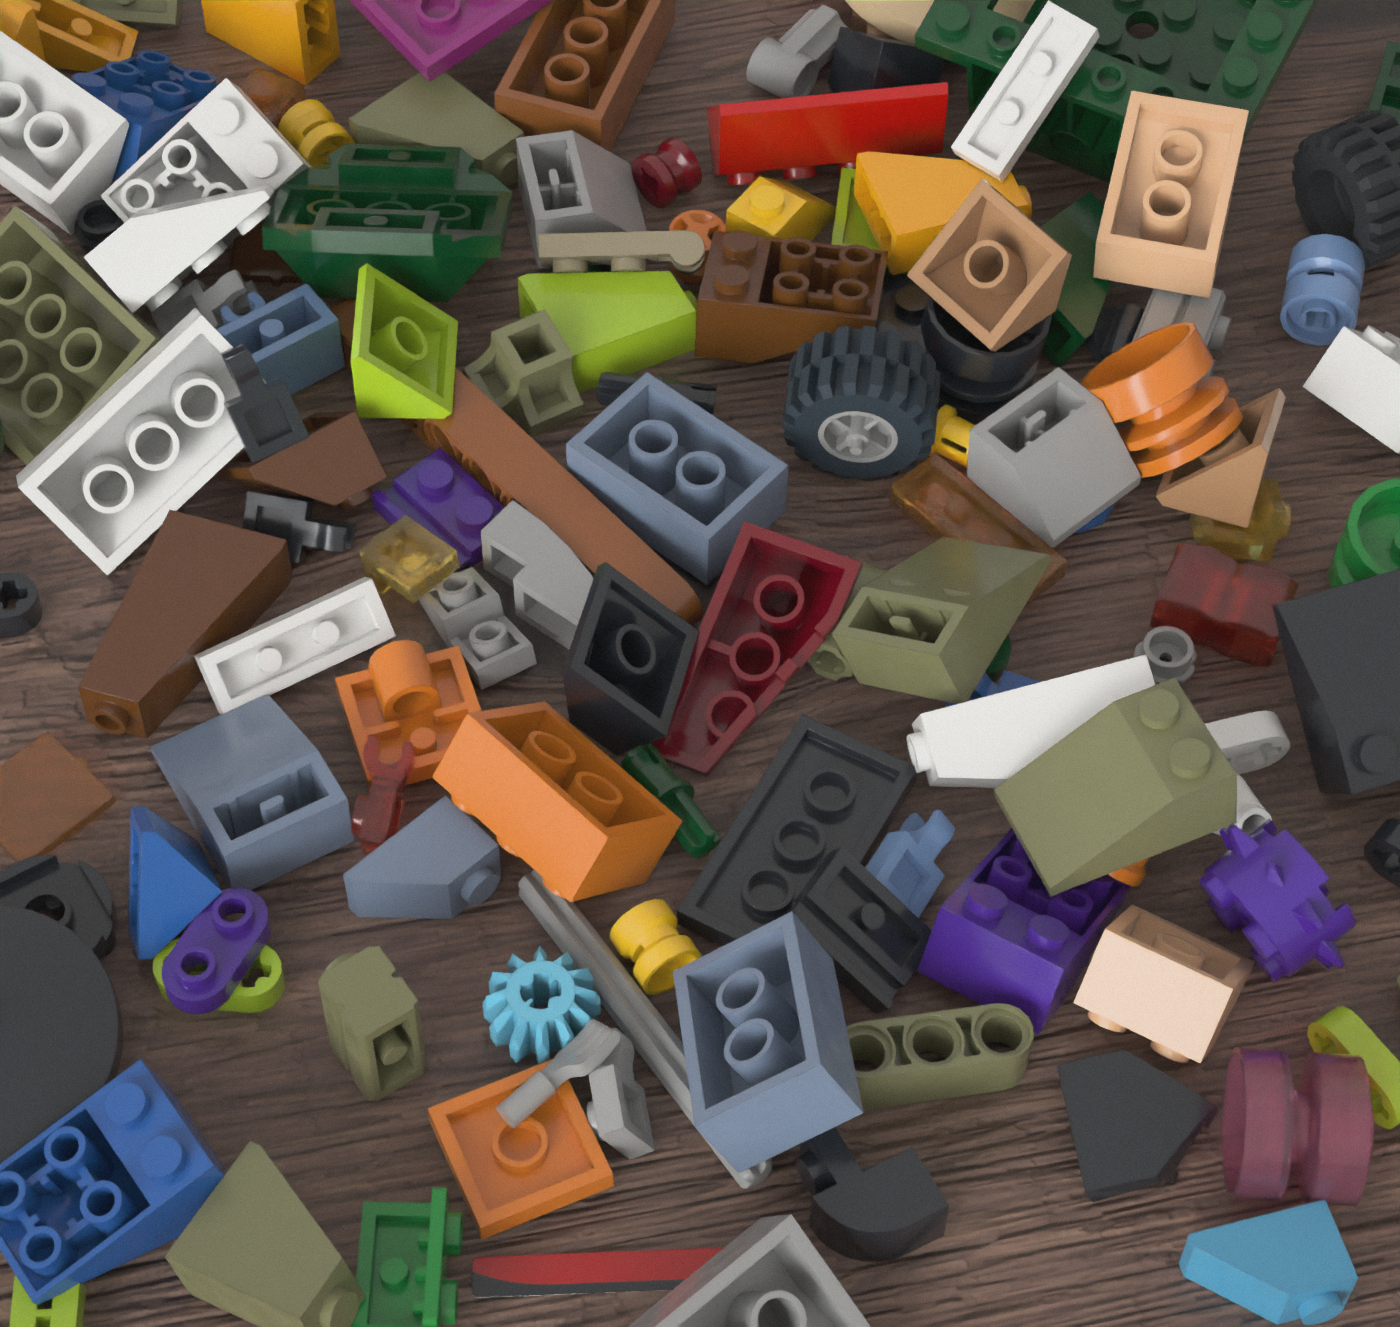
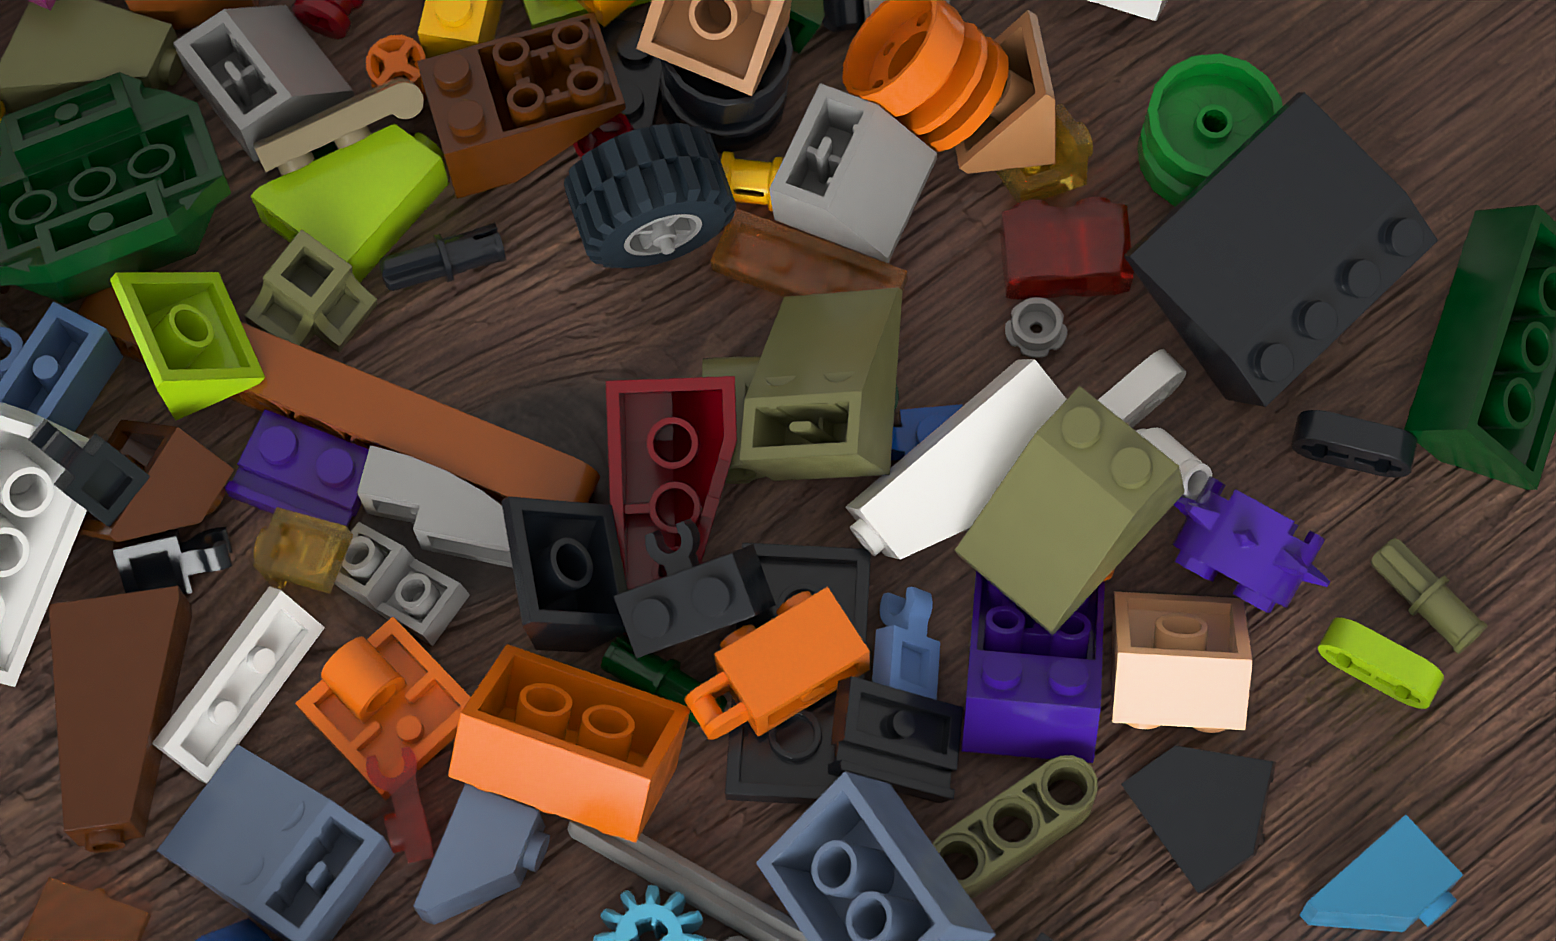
camera: 20 degrees left, 15 degrees up
sand blue brick [566,372,788,585] -> none
yellow wheel [610,899,702,995] -> none
clear pink wheel [1222,1047,1374,1207] -> none
none -> black brick [613,519,776,658]
none -> orange brick [684,587,870,740]

